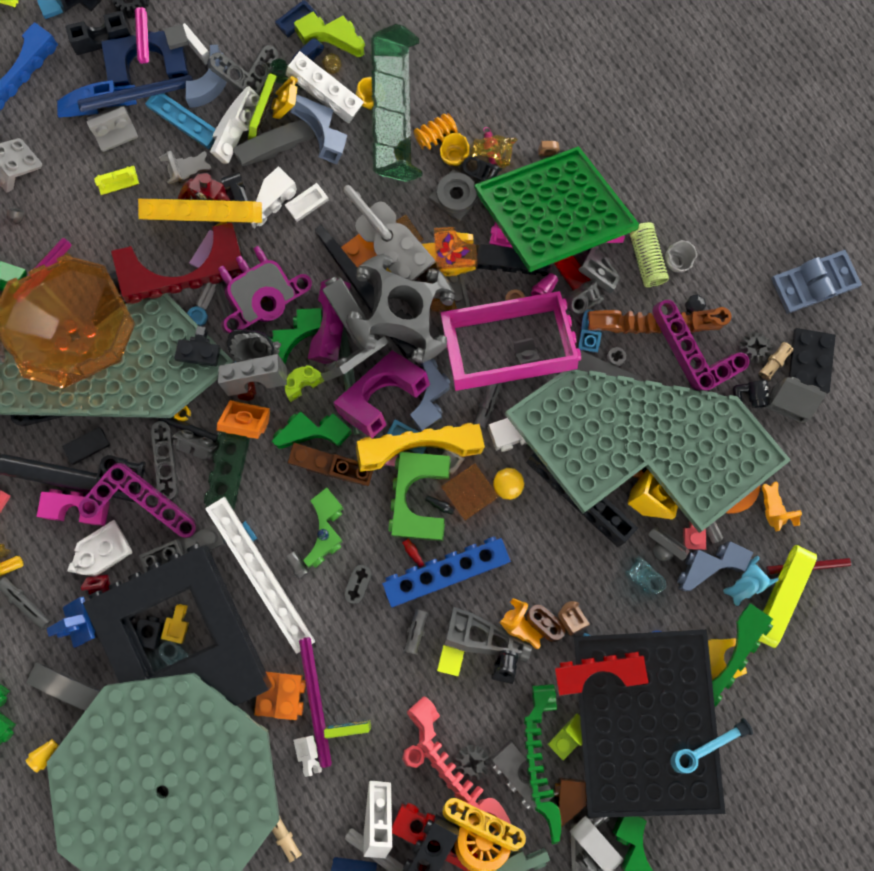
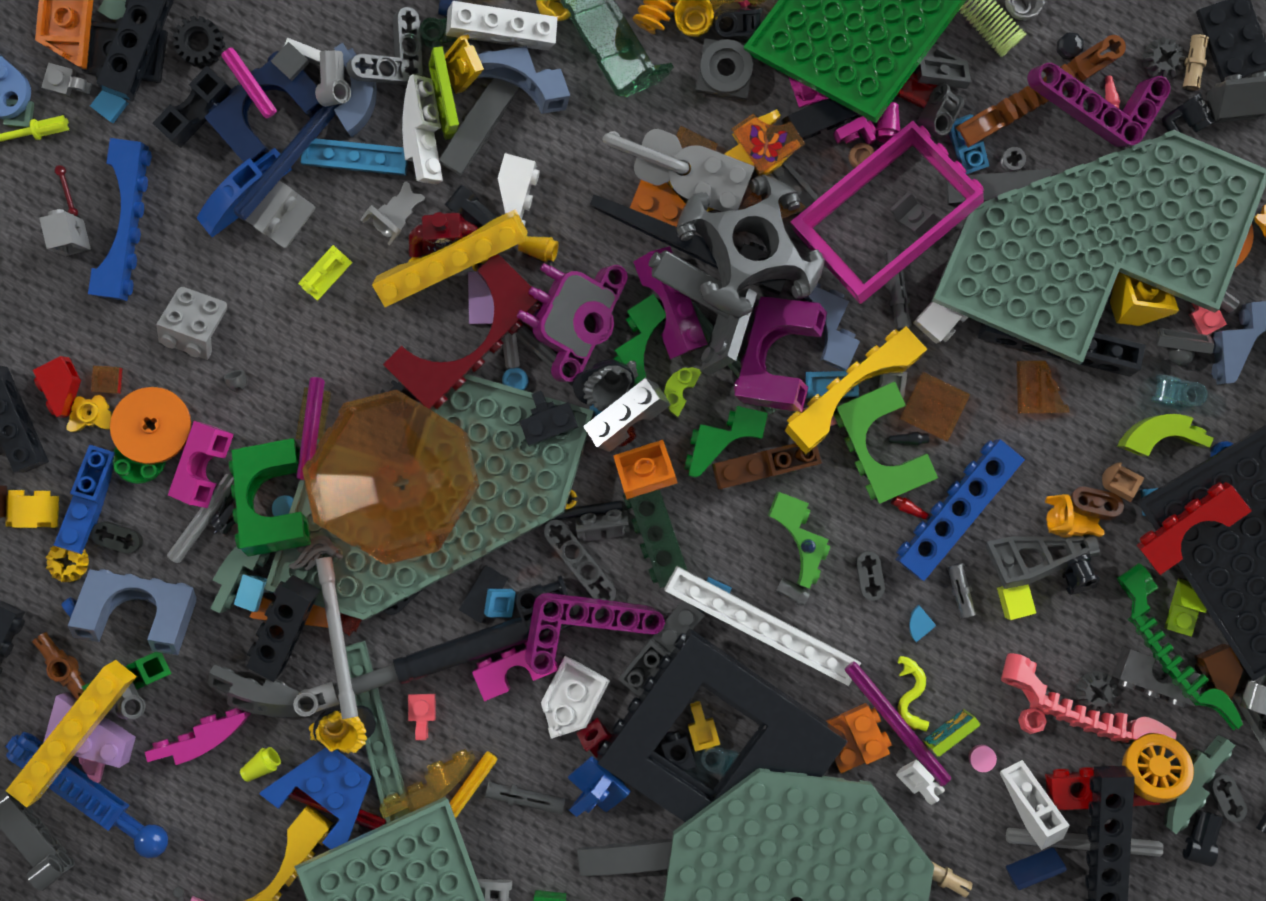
camera: 25 degrees left, 10 degrees up
white tile [285,183,329,222] -> none
yellow beam [442,798,526,851] -> none
yellow hair [493,467,525,500] -> none
none -> light grey piece [315,50,351,107]
none -> dark azure tile [484,589,516,617]
none -> yellow cone [518,236,559,263]
none -> dark pink bracket [833,116,877,145]
none -> neon yellow animal [897,656,929,732]
none -> dark azure tile [909,605,936,642]
none -> bright pink tile [969,745,997,772]
none -> clear orange wing [1017,361,1070,414]
none -> coral piece [1105,75,1120,109]
none -> lime arch [1117,414,1214,457]

